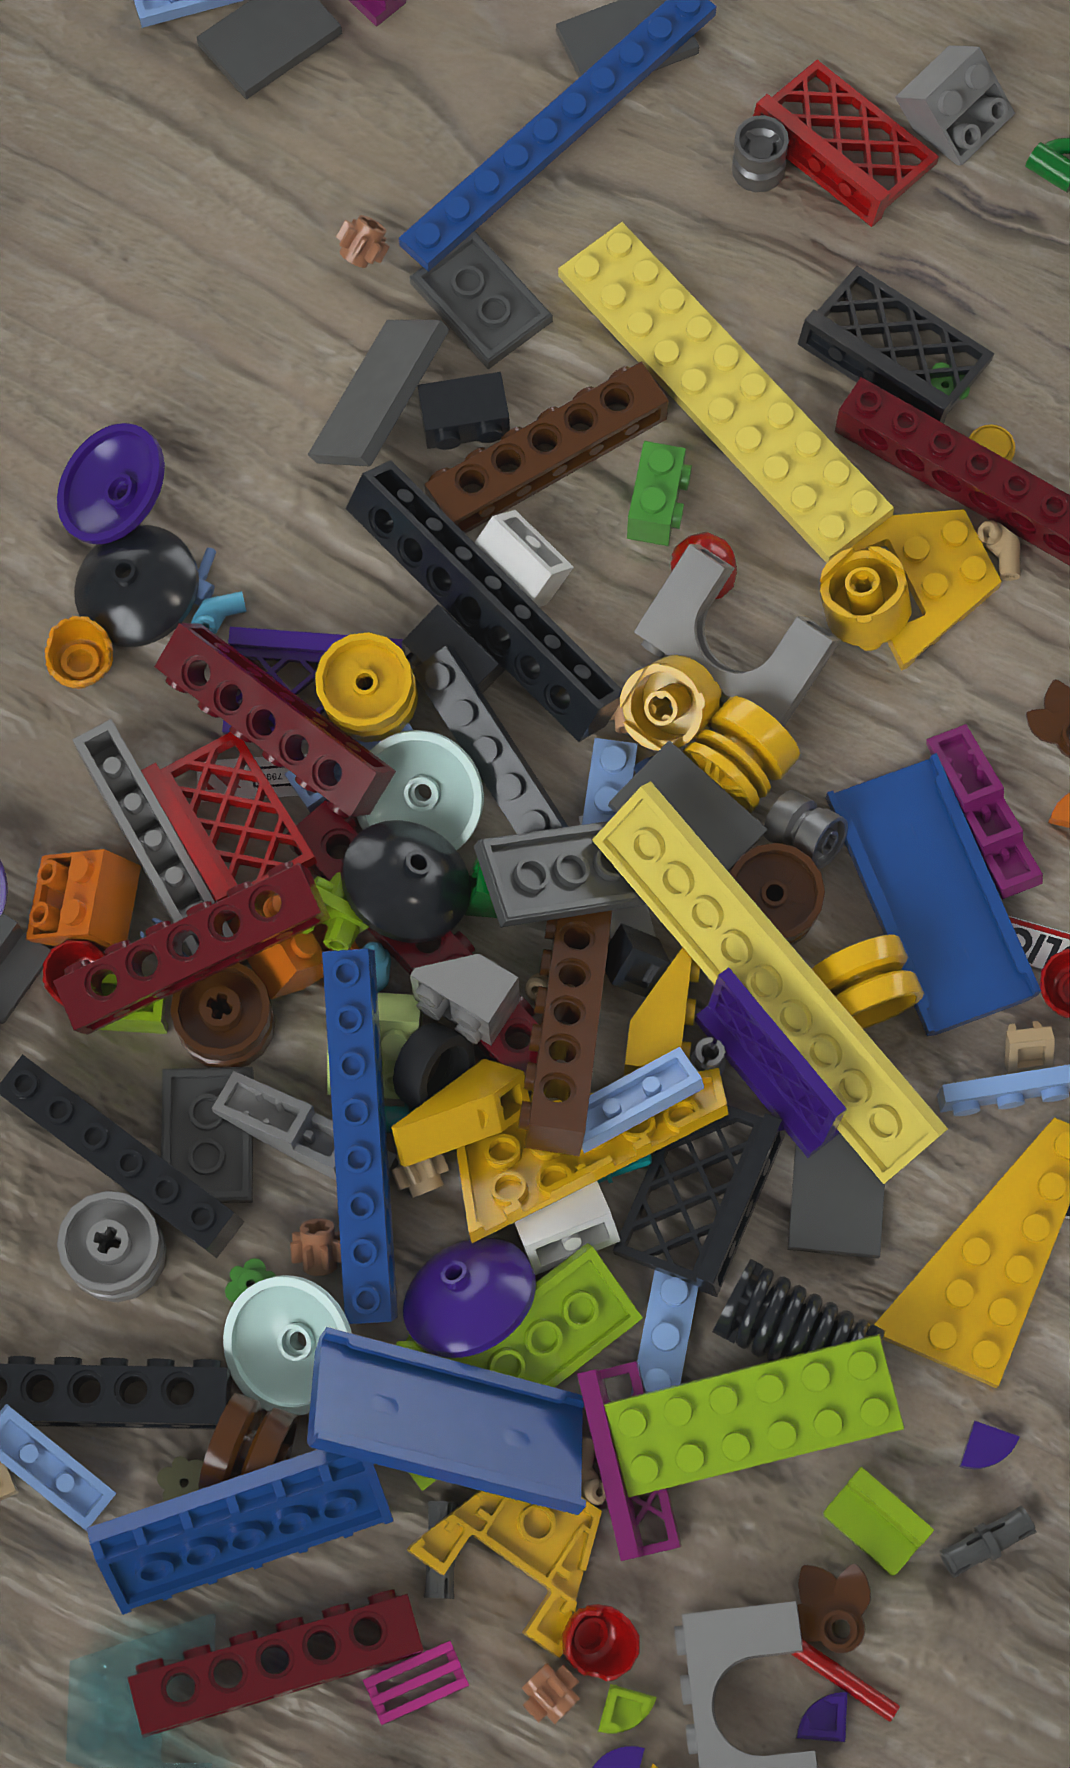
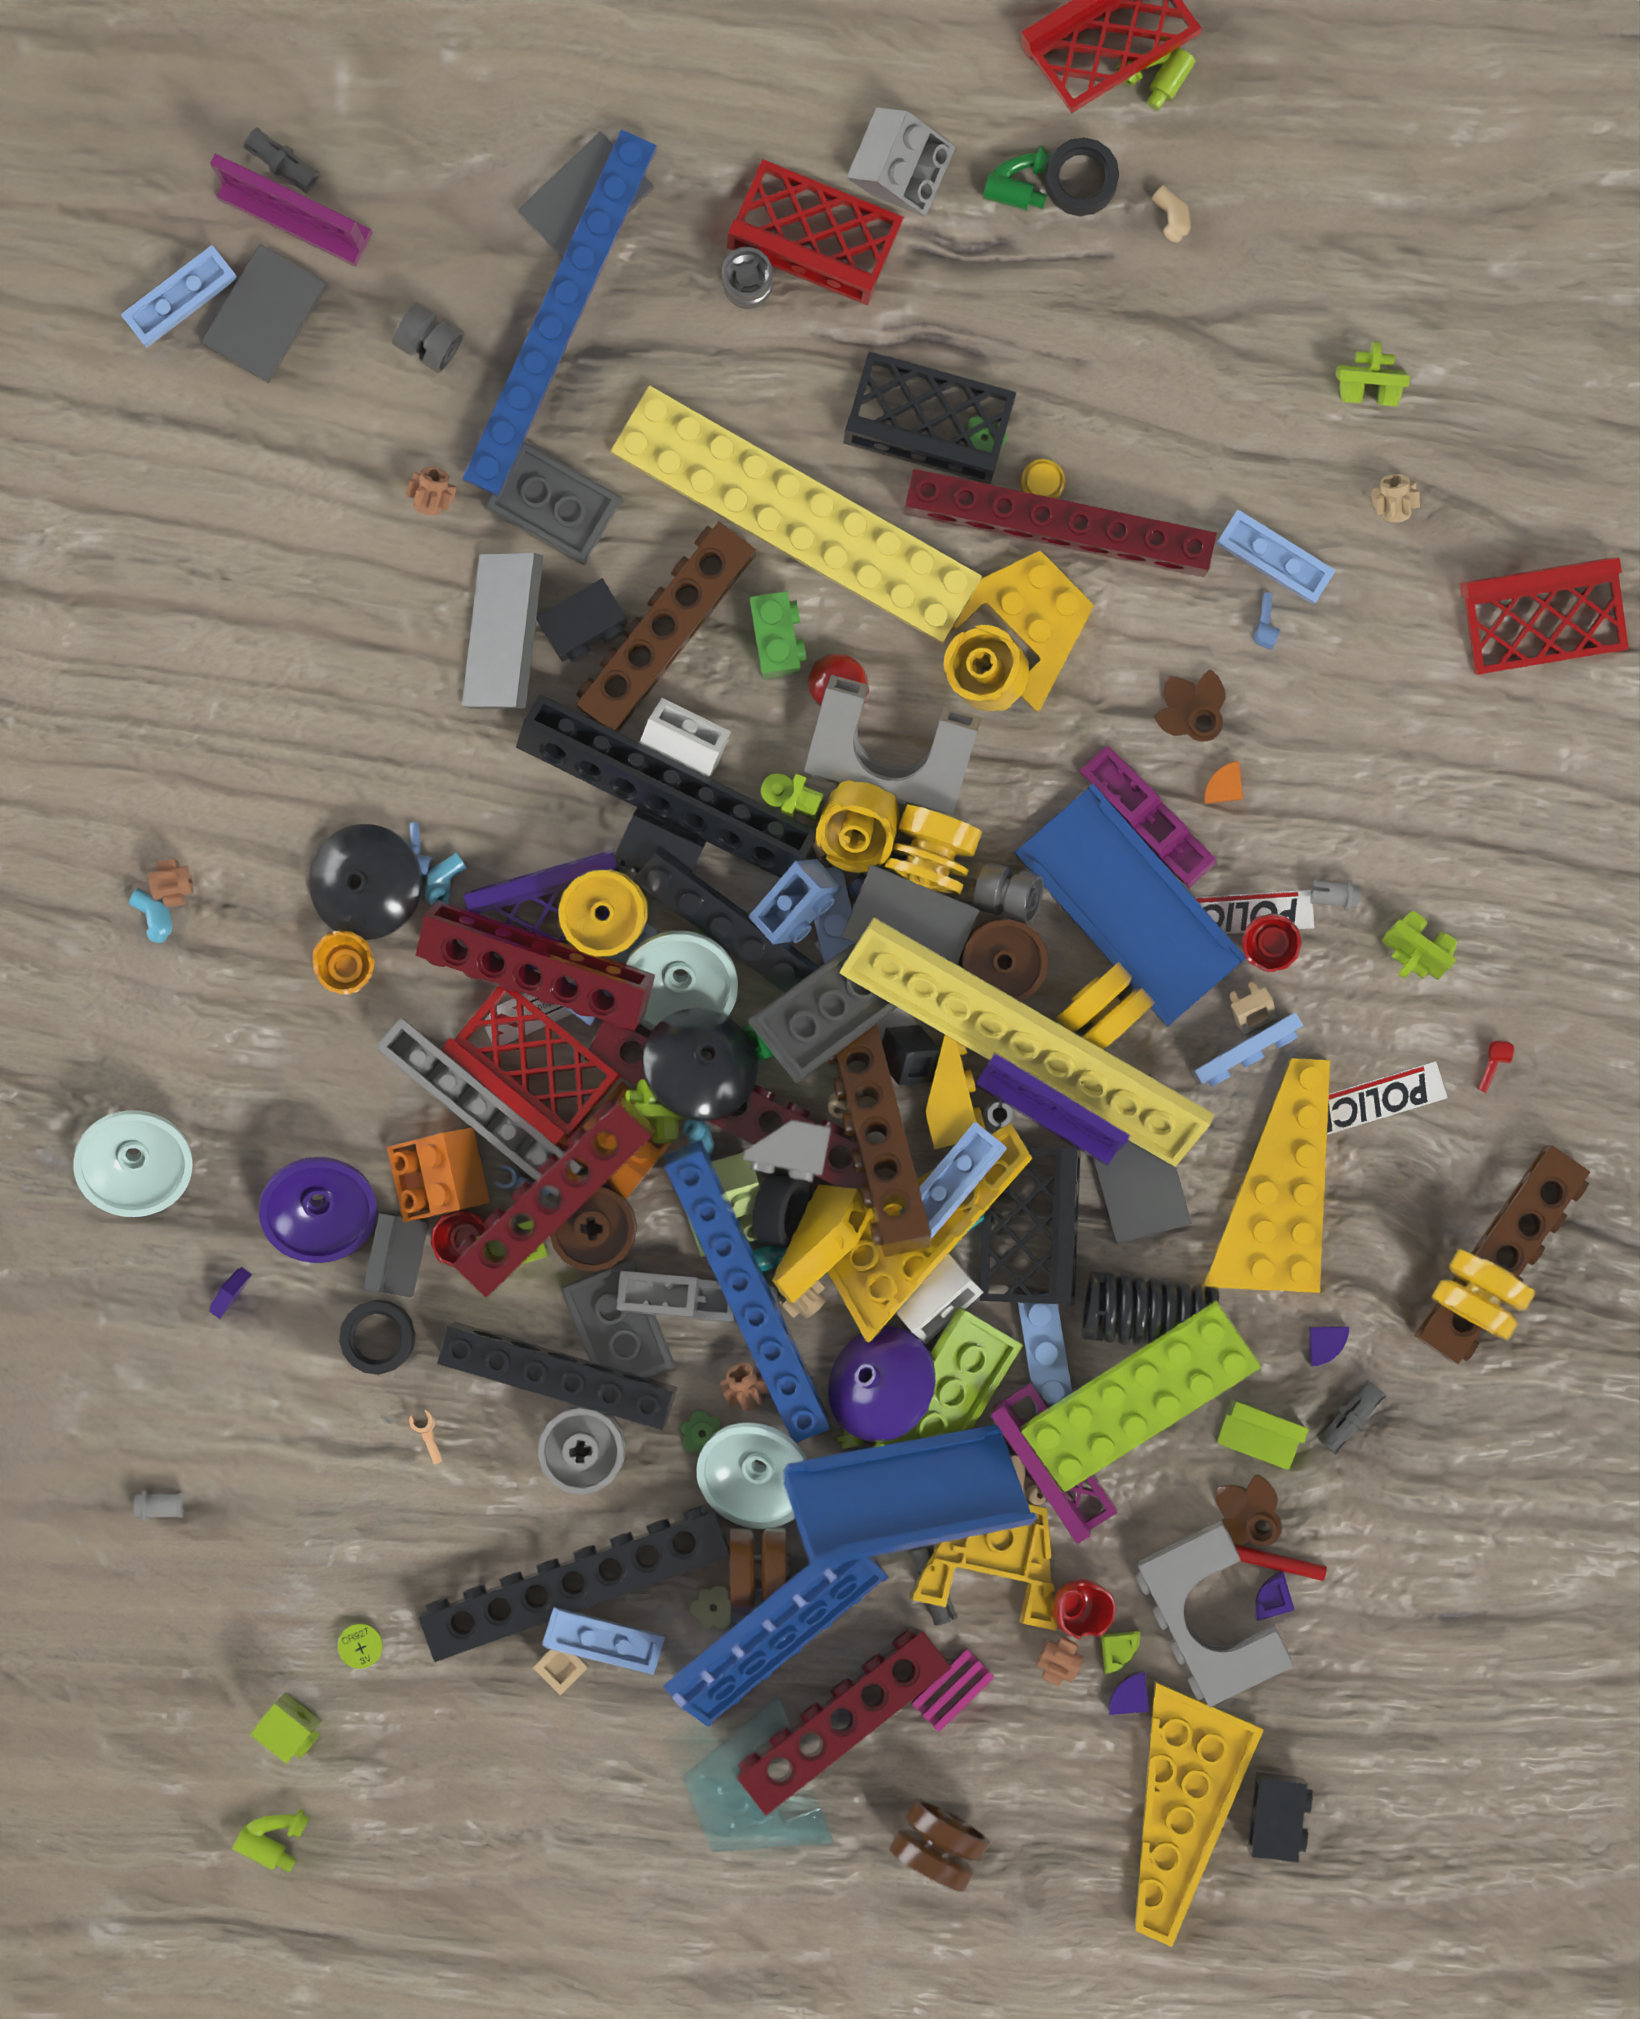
camera: 25 degrees left, 15 degrees up
dark purple dish [57,423,165,544] -> none
tan arm [977,520,1021,581] -> none
none -> flat silver wheel [392,302,465,374]
none -> medium blue brick [748,859,842,944]
none -> lime hips [761,773,824,820]

